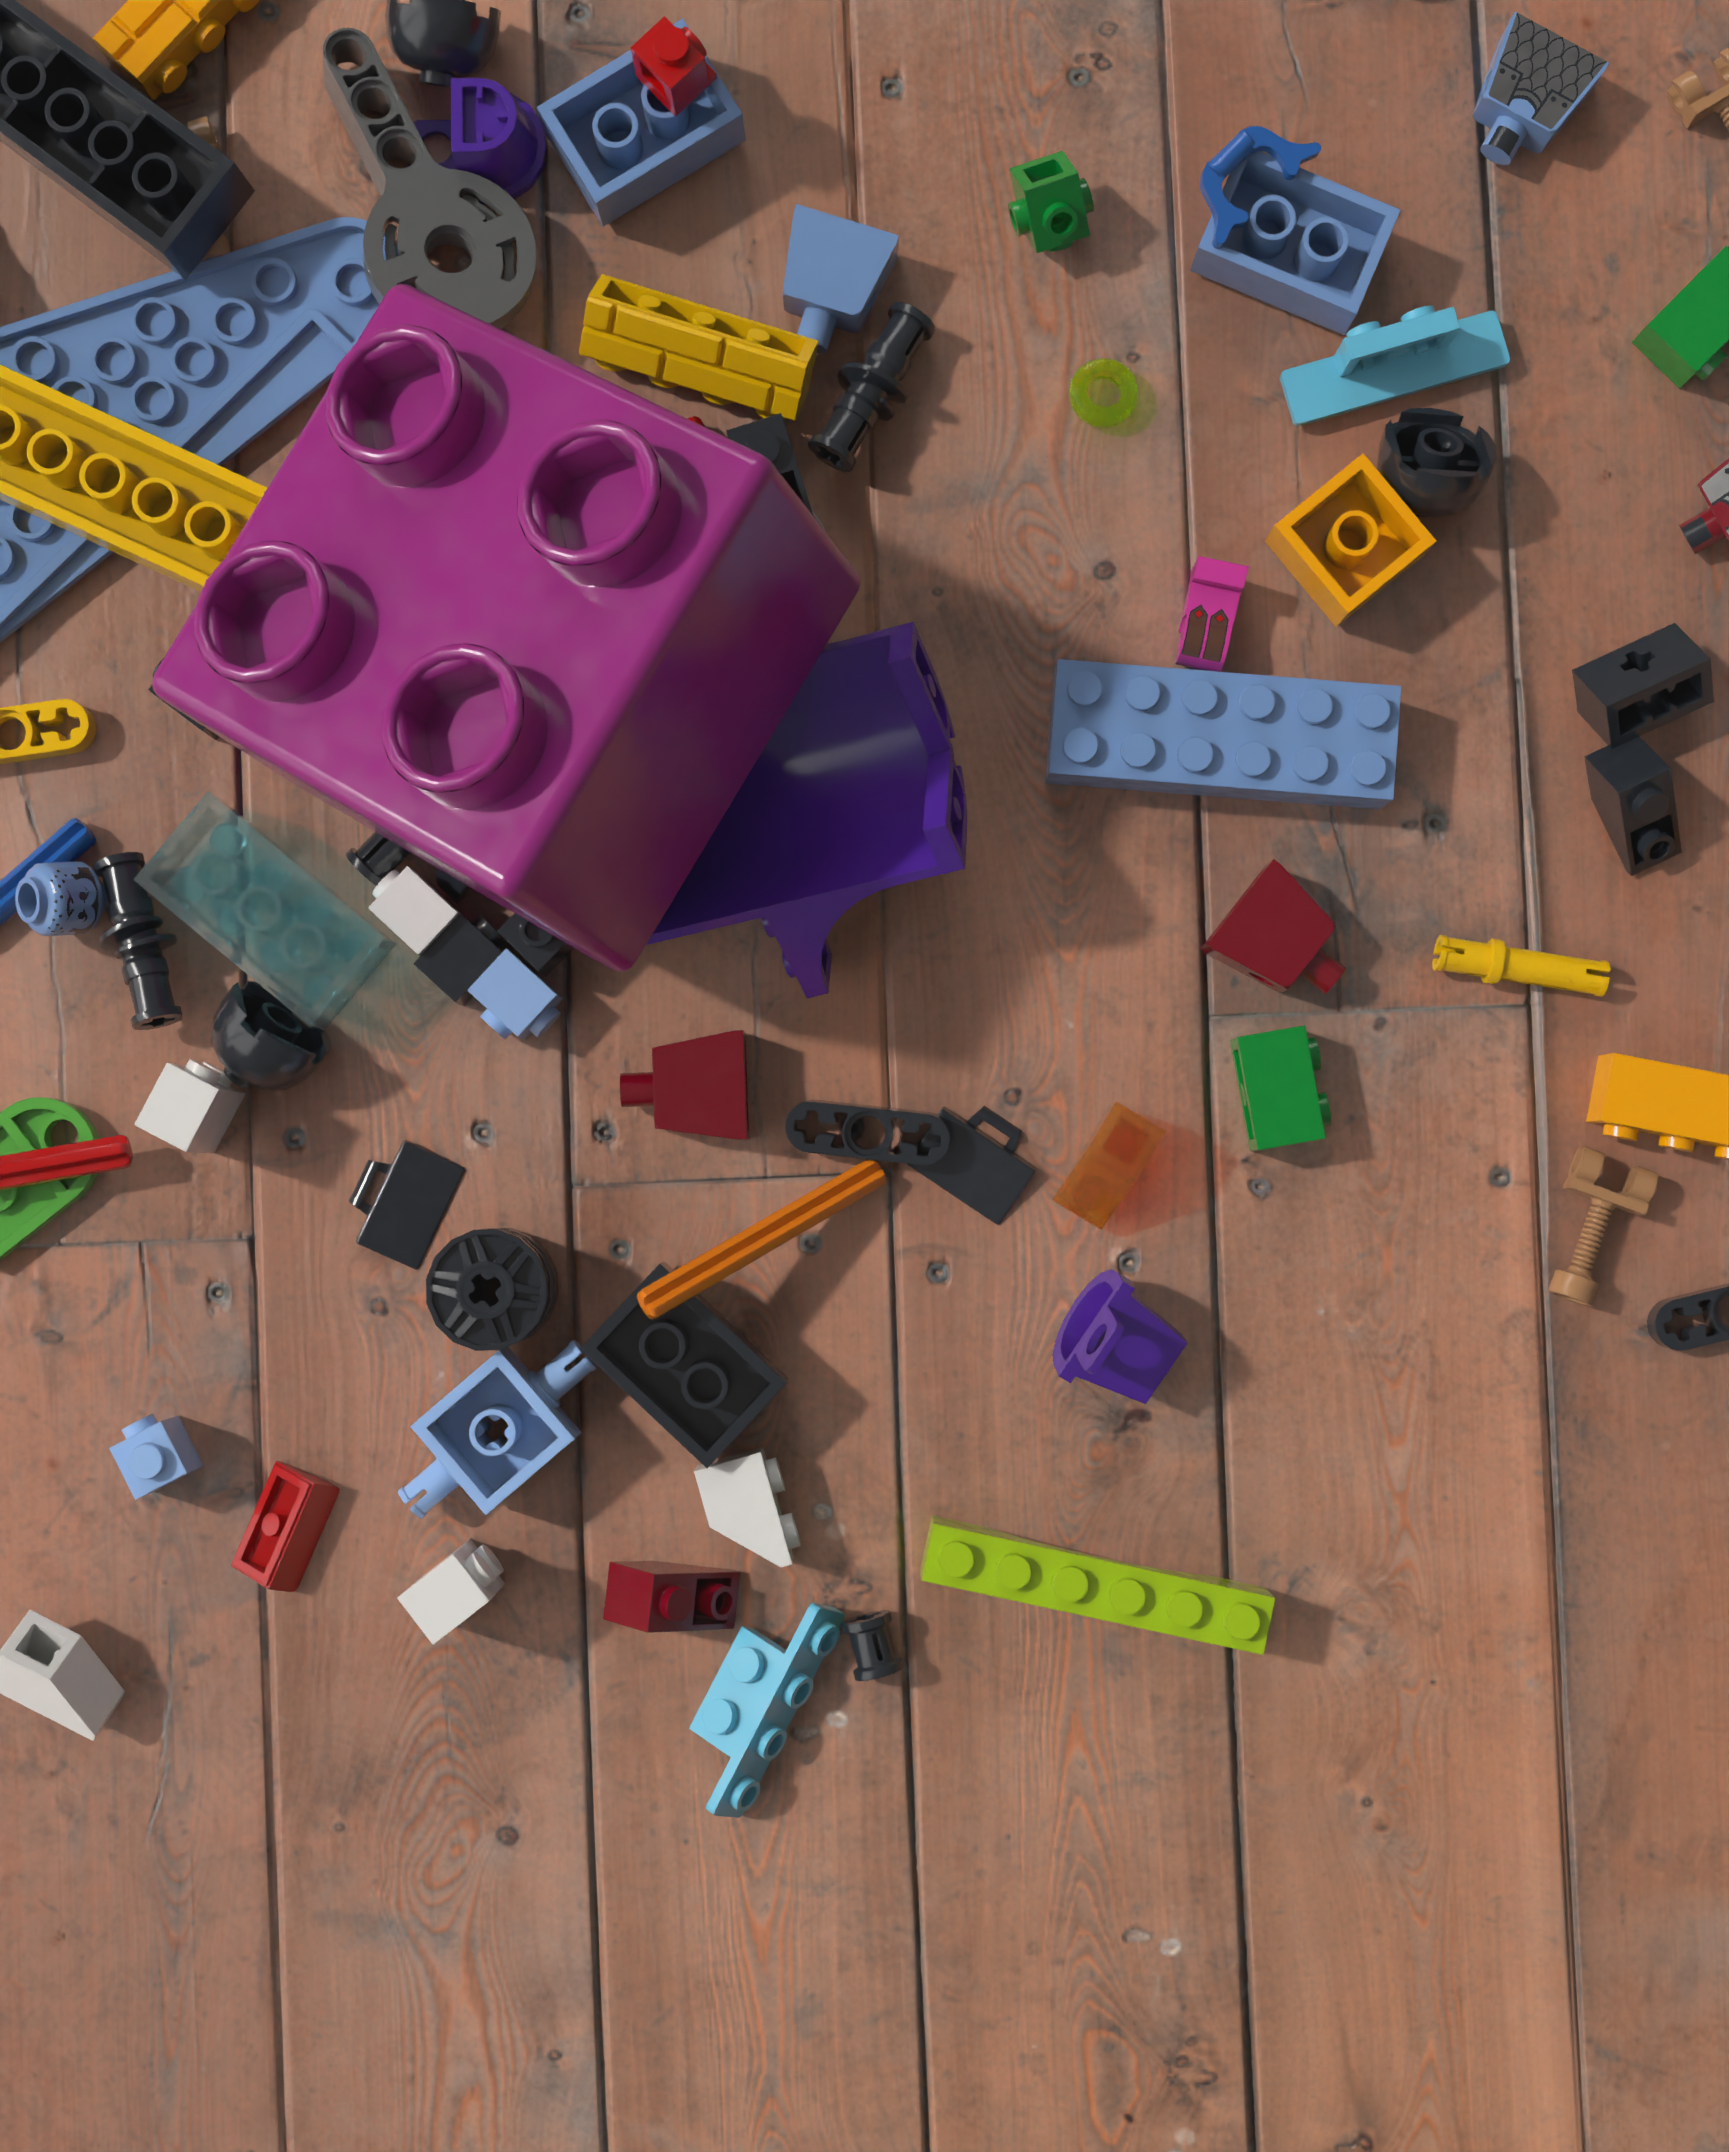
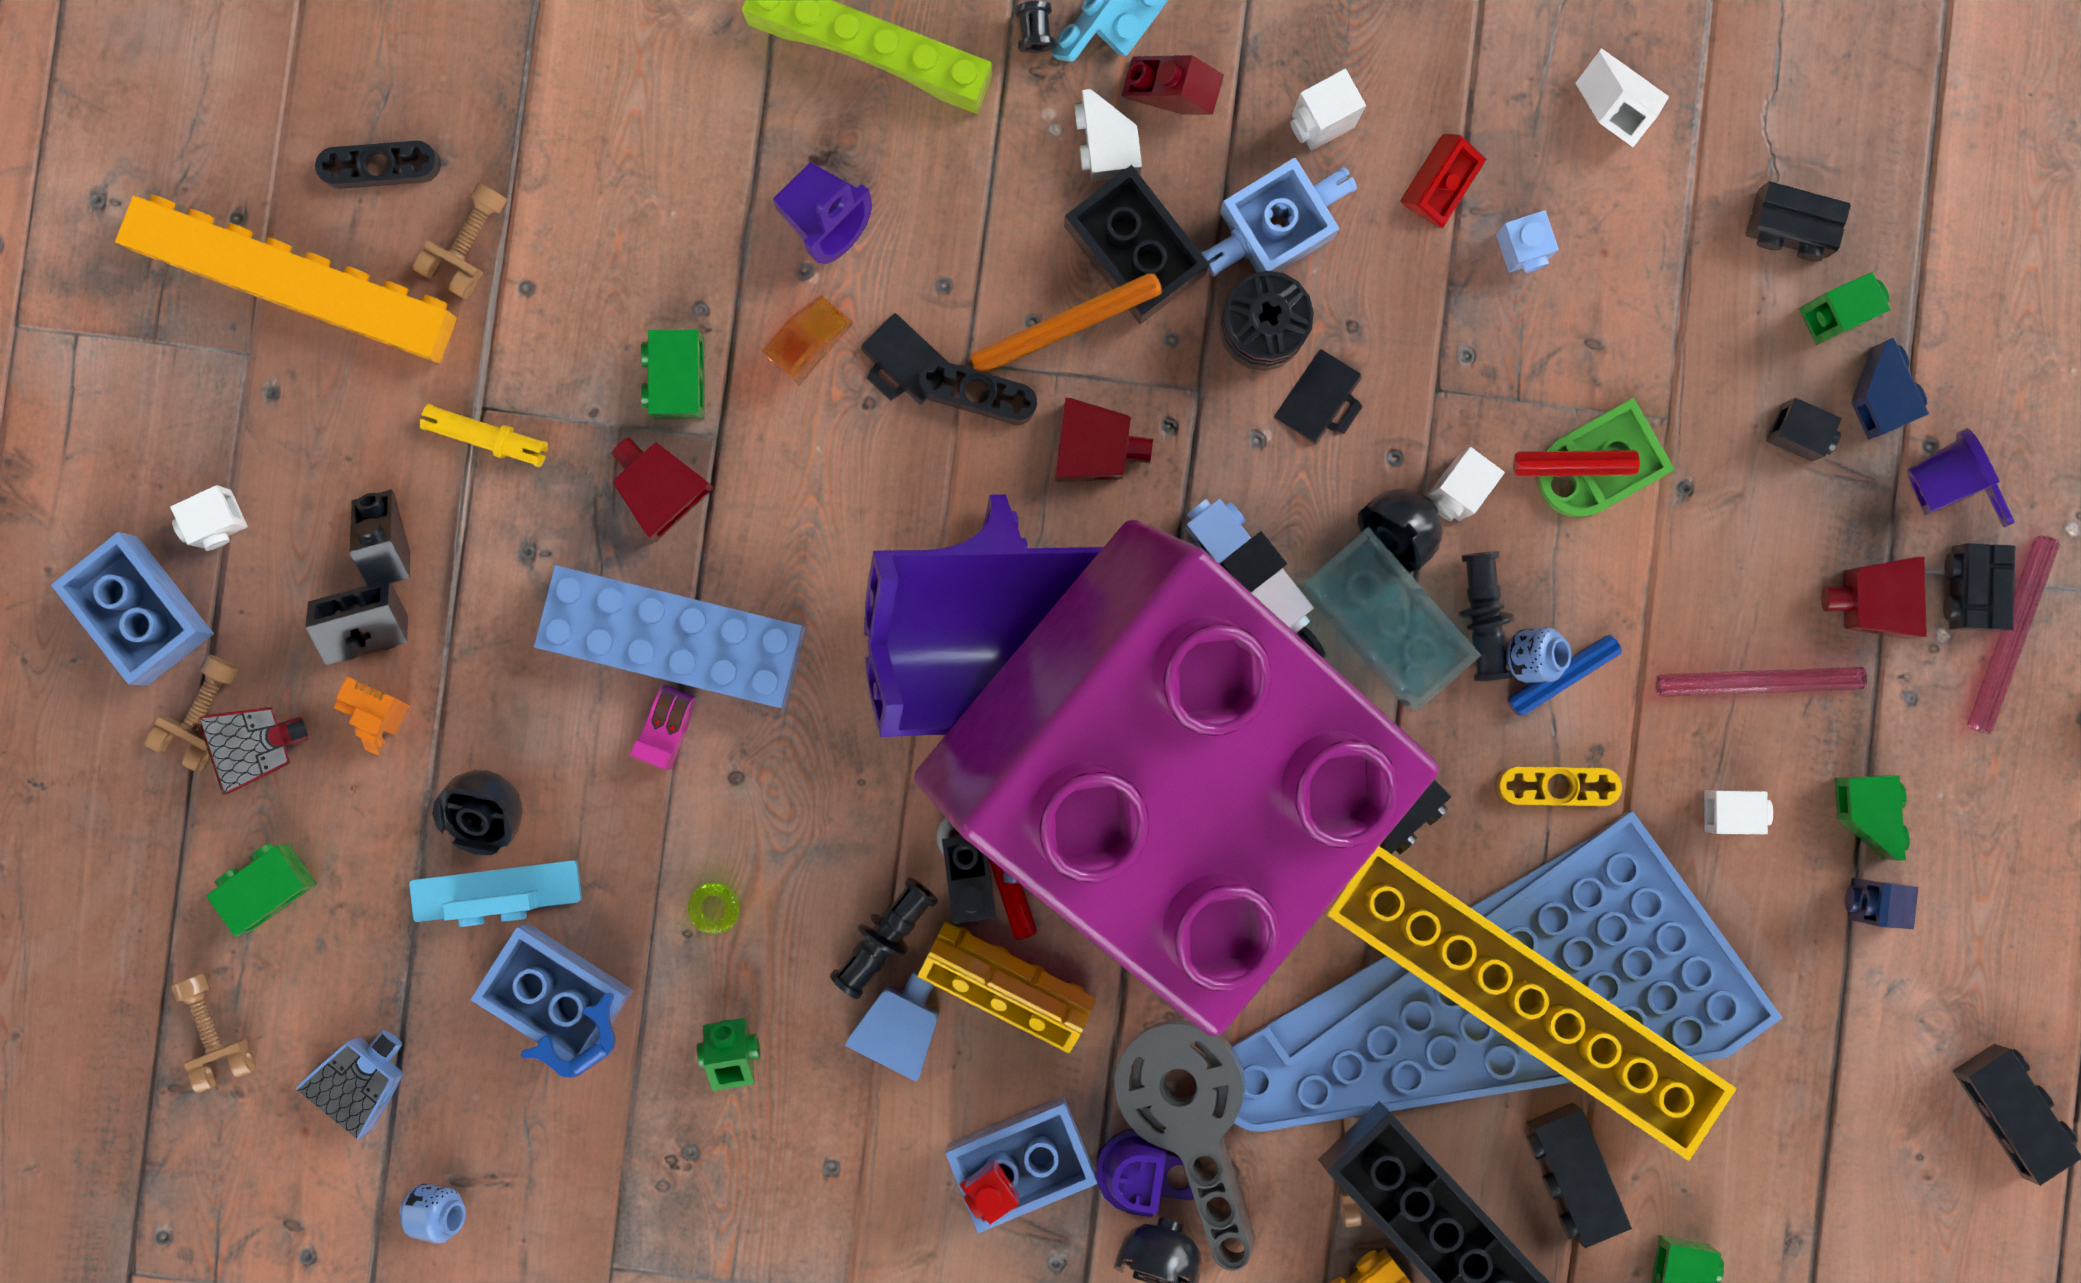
camera: 170 degrees left, 0 degrees up
light orange brick [1265,453,1436,627] -> none
none -> orange piece [333,676,410,757]

